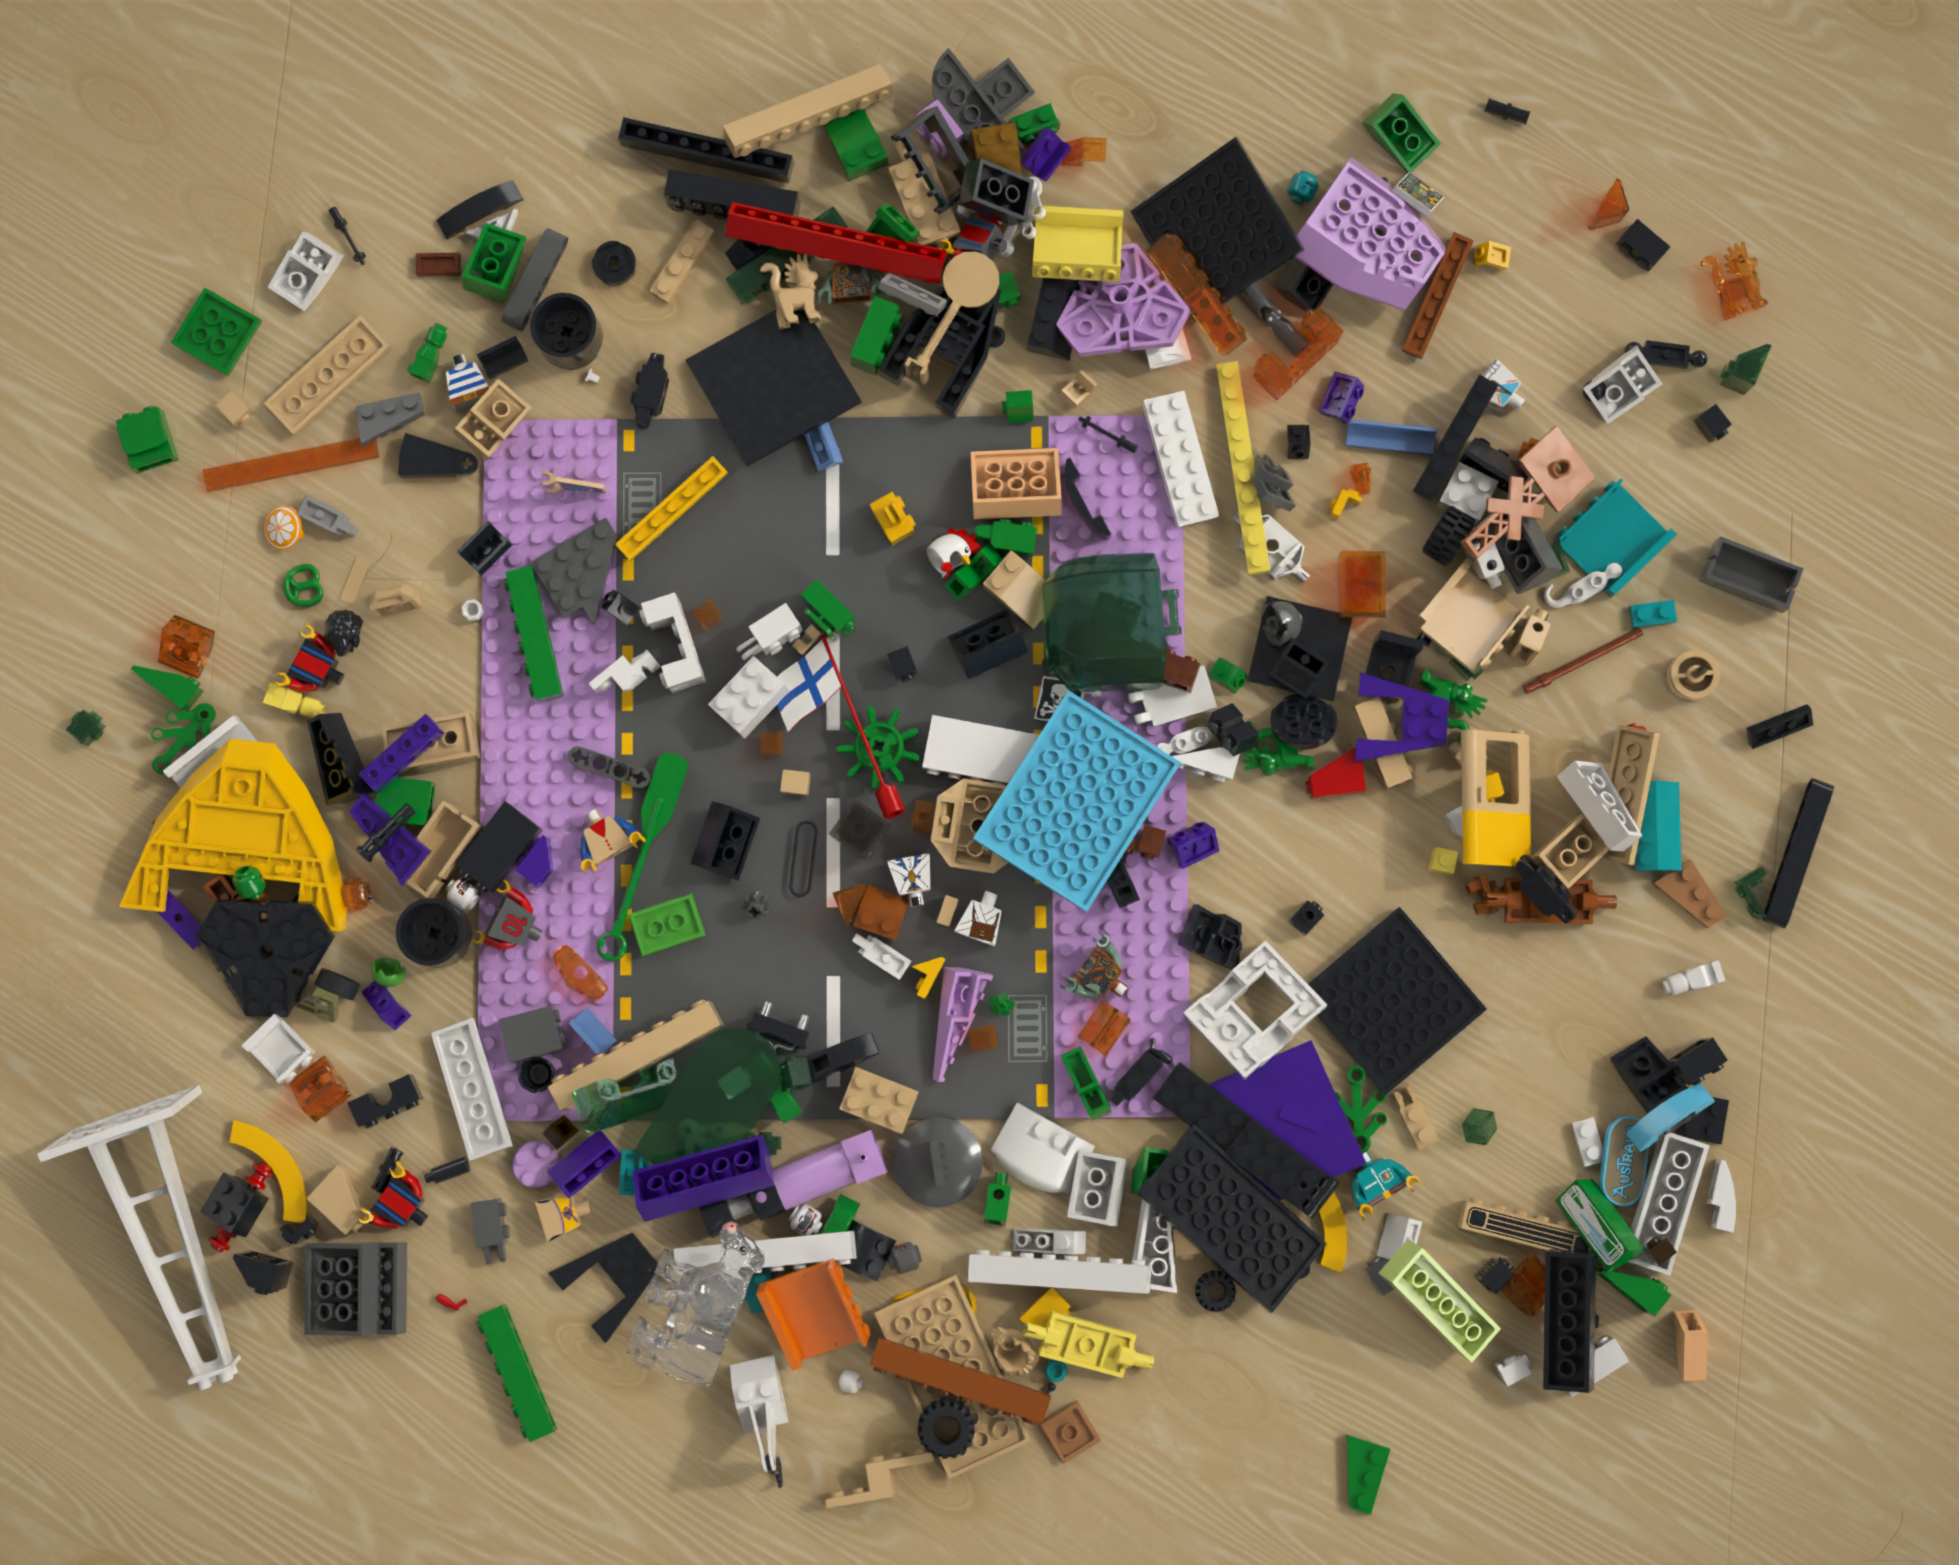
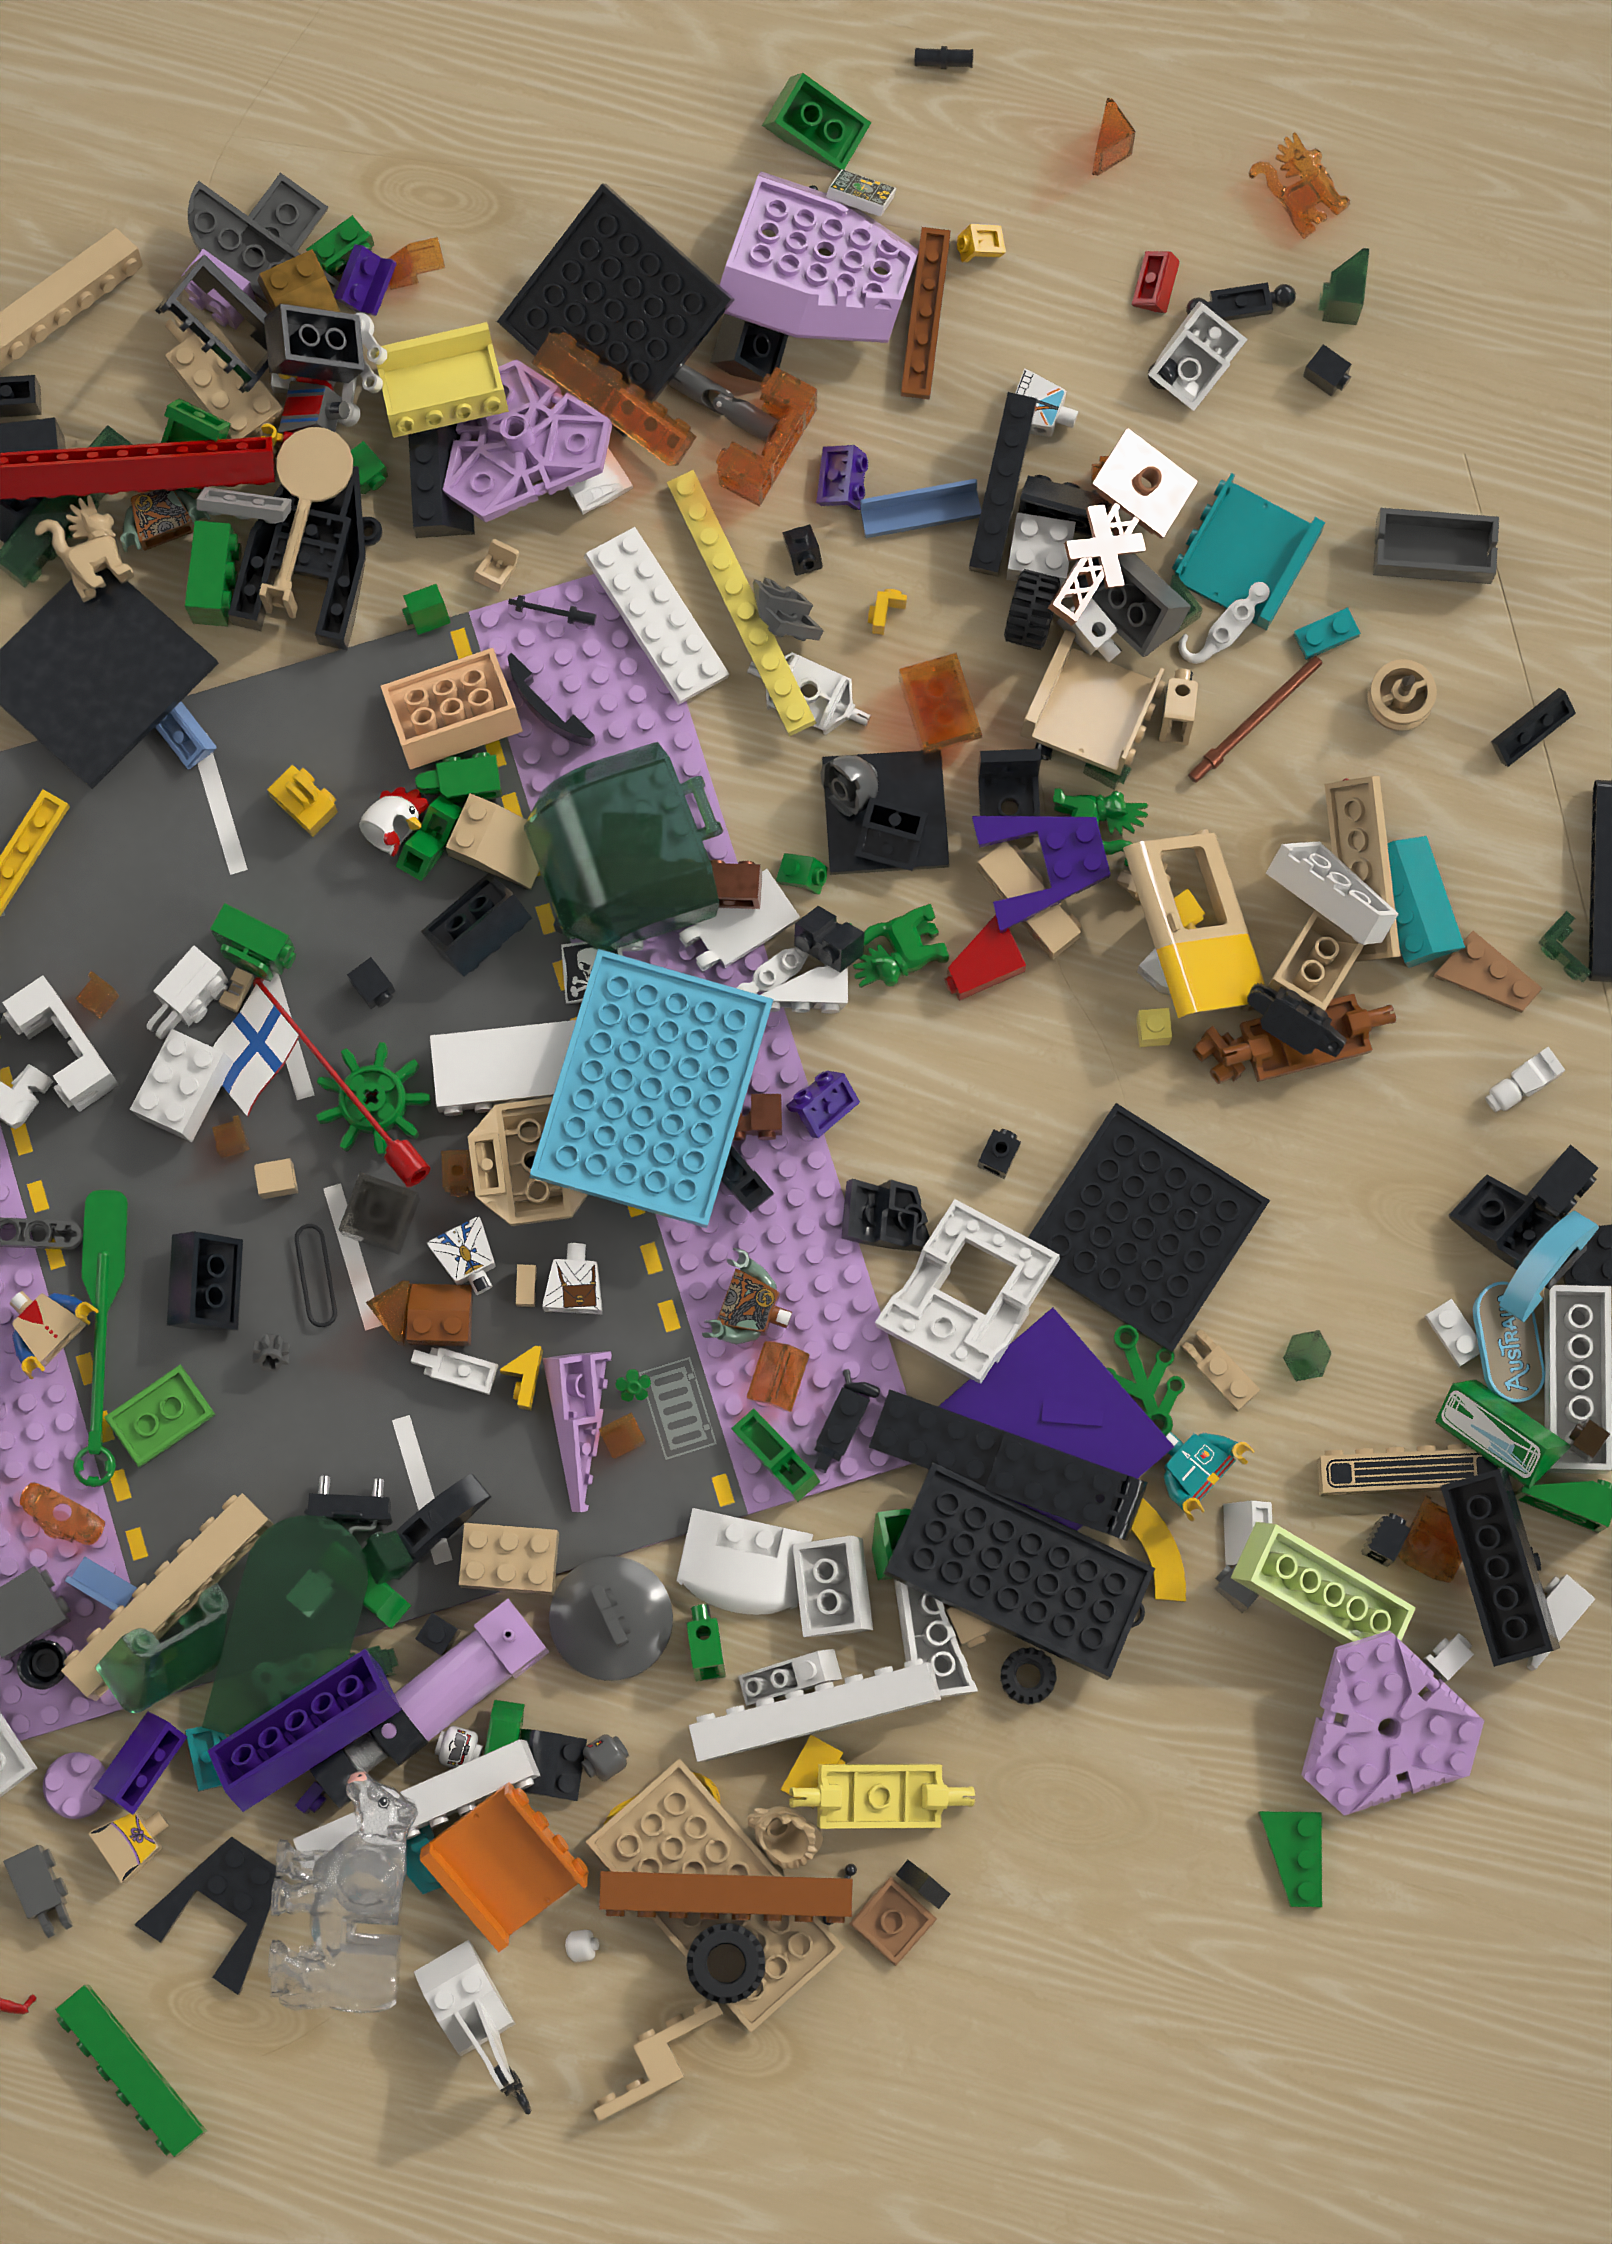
camera: 20 degrees left, 5 degrees down
dark brown plate [542,1115,579,1150] -> none
green slope [824,109,888,182] -> none
teal plate [1044,1359,1067,1382] -> none
black tile [1270,694,1337,749] -> none
teal head [1287,170,1319,205] -> none
clear orange cone [1349,462,1371,495] -> none
black brick [1616,219,1670,271] -> none
none -> dark purple plate [295,1781,327,1815]
none -> black brick [415,1613,461,1656]
none -> black piece [896,1859,951,1909]
none -> red slope [1131,251,1180,313]
none -> lavender plate [1301,1630,1484,1816]

